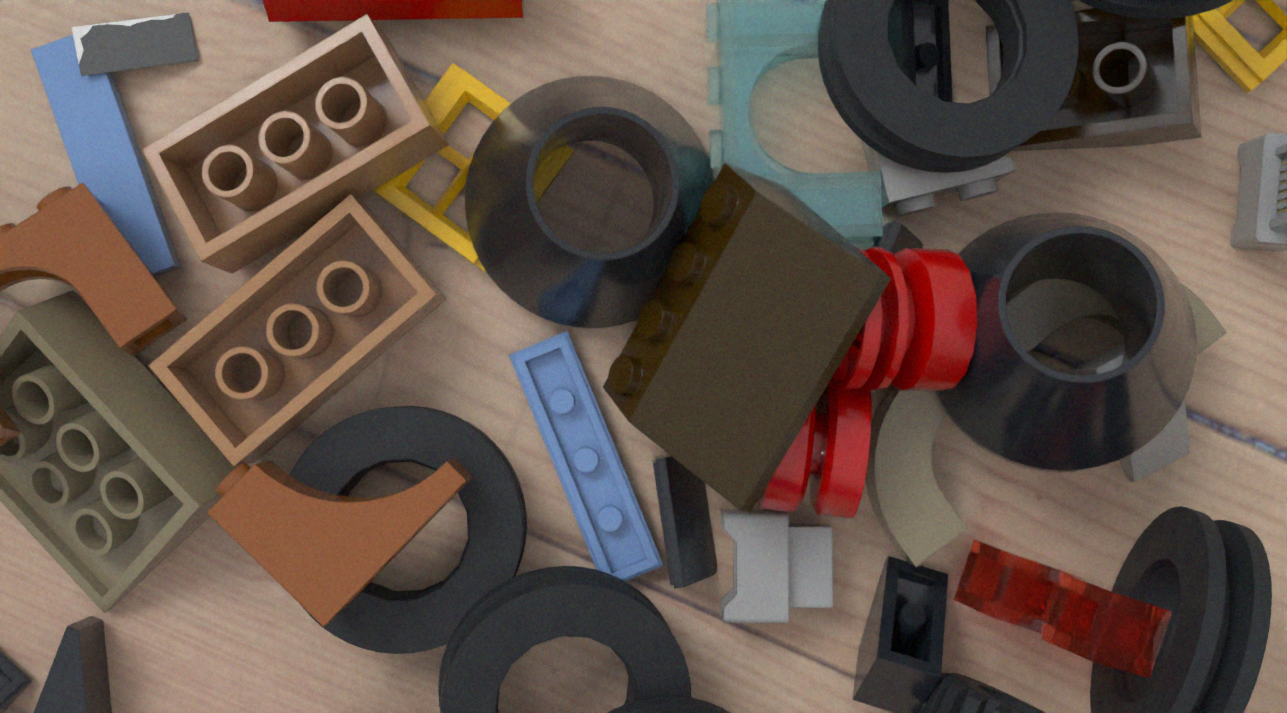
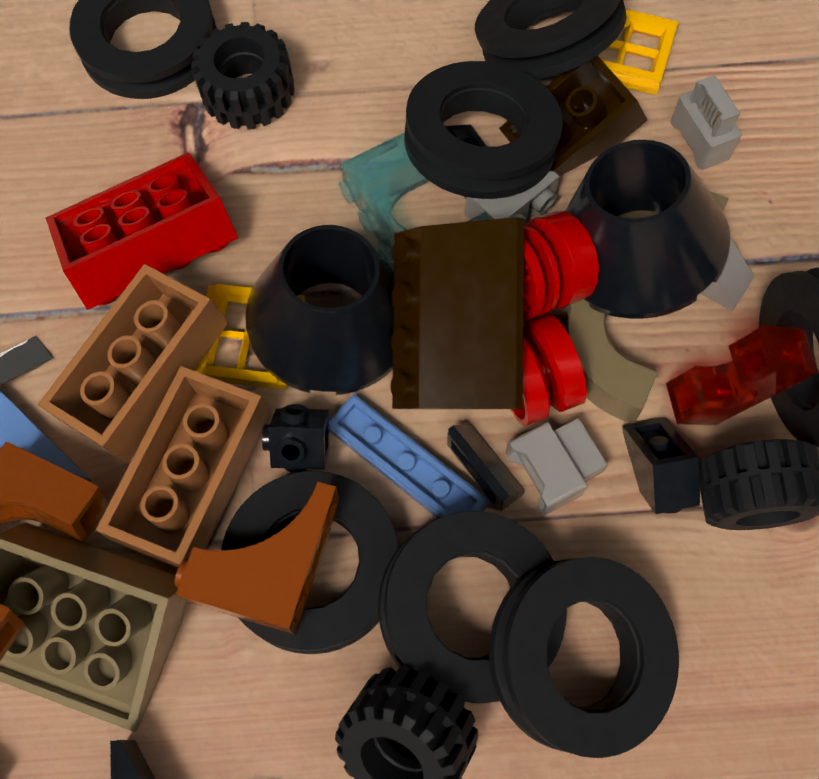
camera: 20 degrees left, 20 degrees down
none -> black brick [262,404,330,472]

